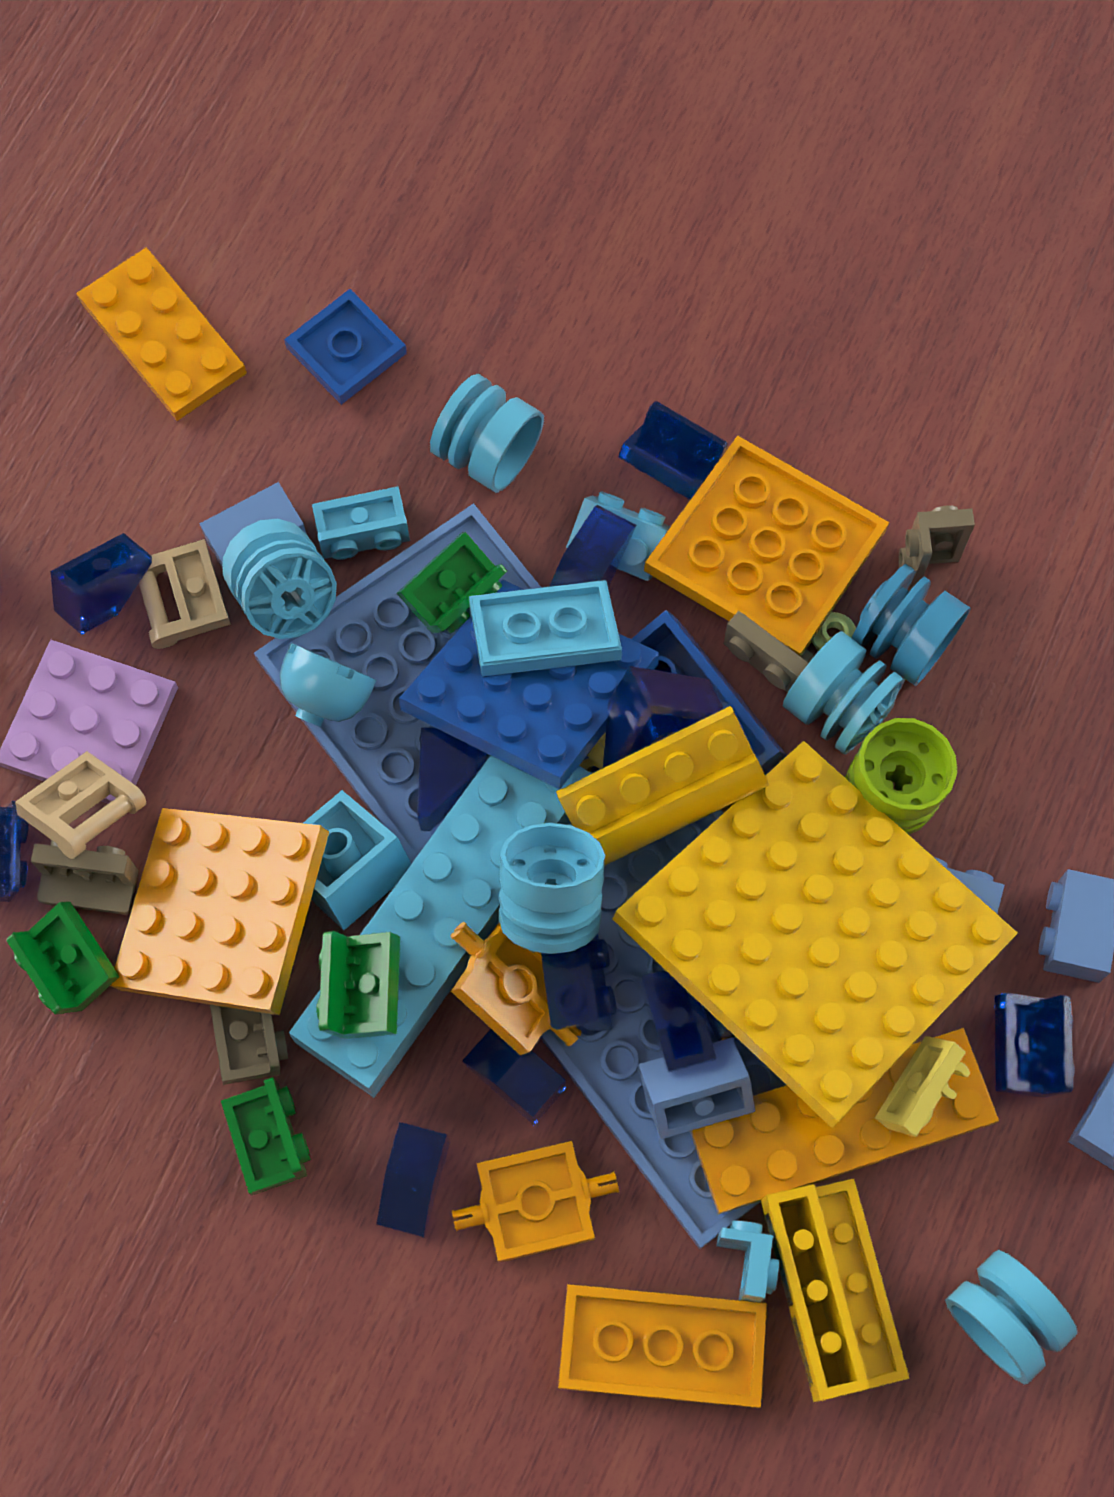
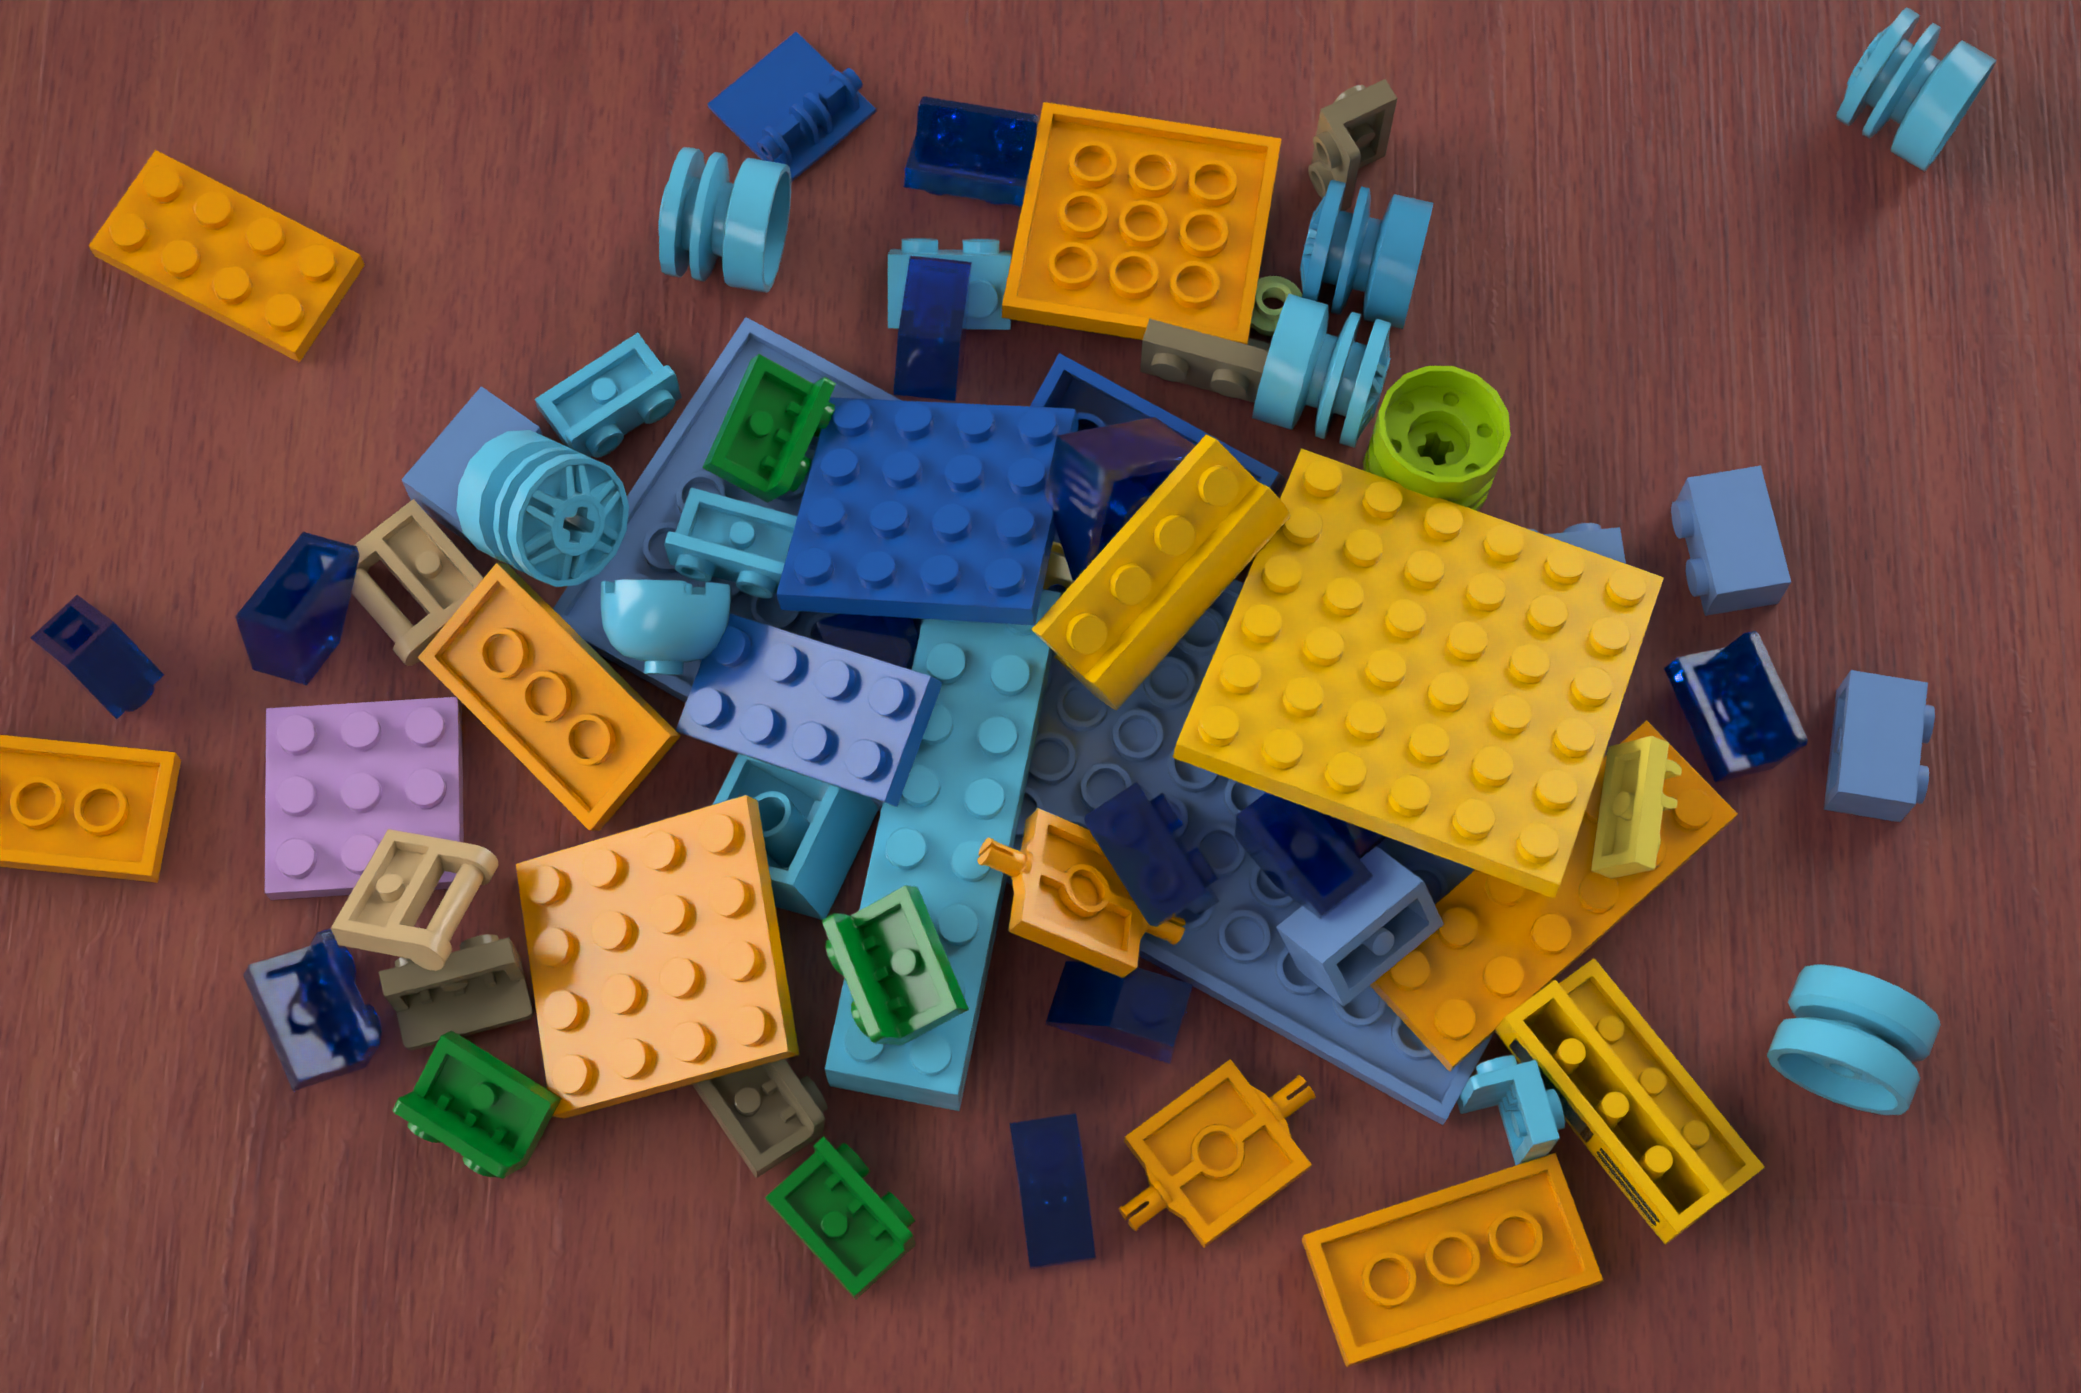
camera: 25 degrees left, 0 degrees up
blue plate [284,289,407,405] -> none
medium azure tile [469,580,622,677] -> none
medium azure wheel [499,823,605,954] -> none
none -> light orange plate [418,563,681,831]
none -> medium azure bracket [664,487,797,598]
none -> plate [676,614,943,807]
none -> blue hinge [707,32,877,182]

